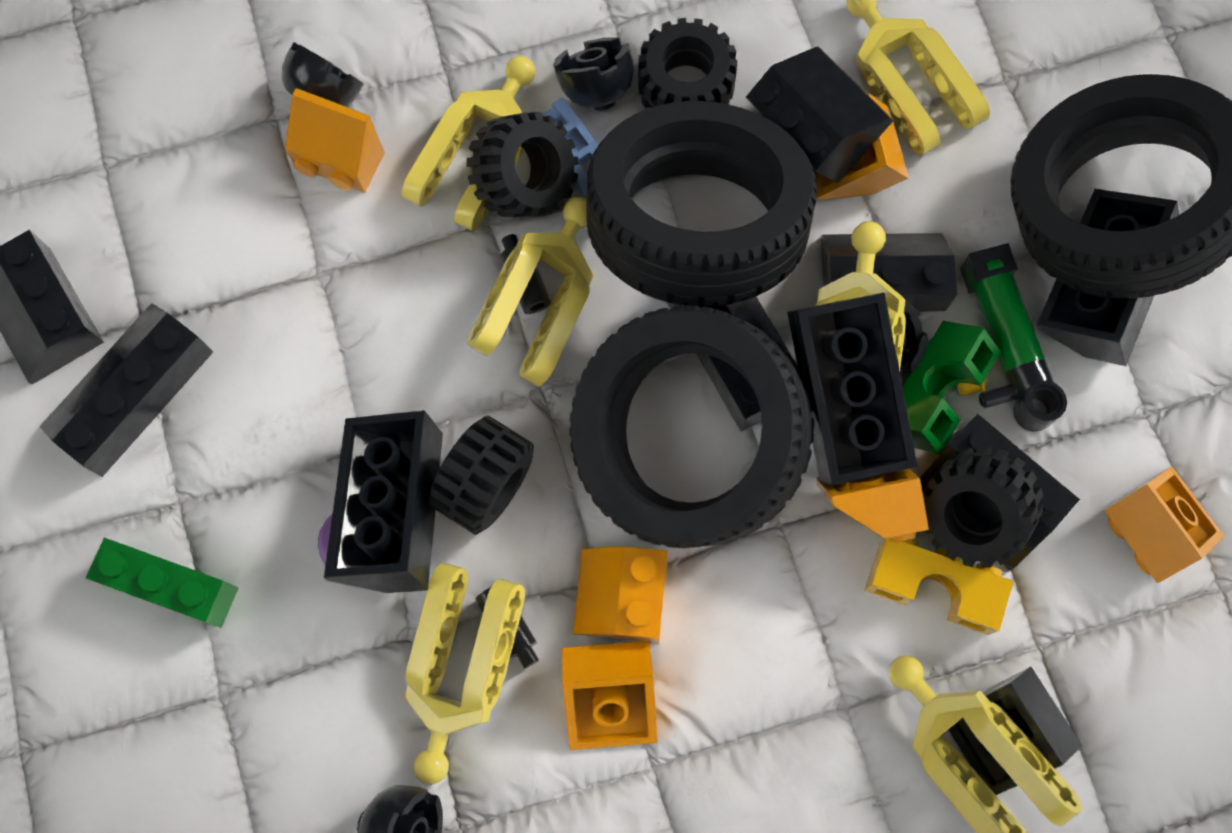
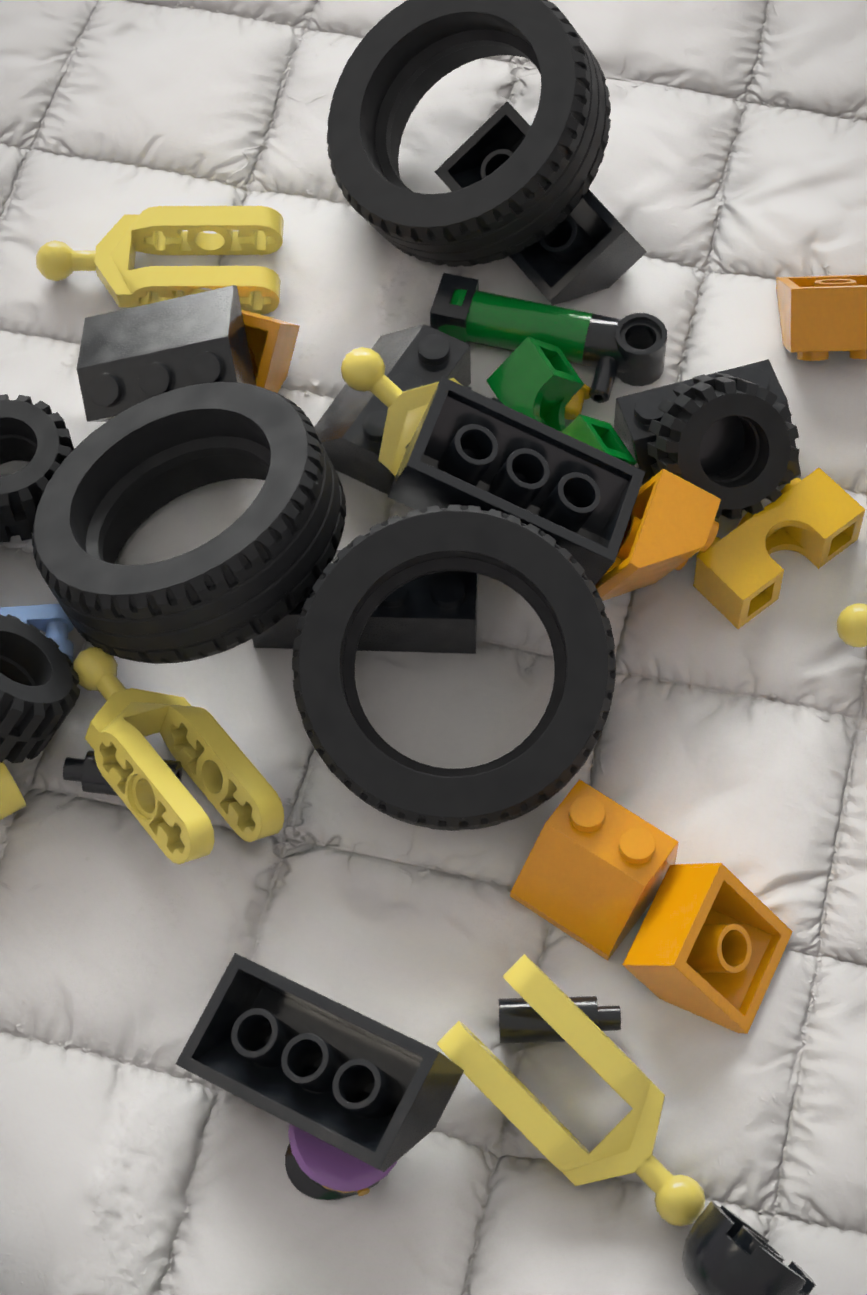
camera: 60 degrees left, 15 degrees down
black tyre [429,416,534,535] -> none

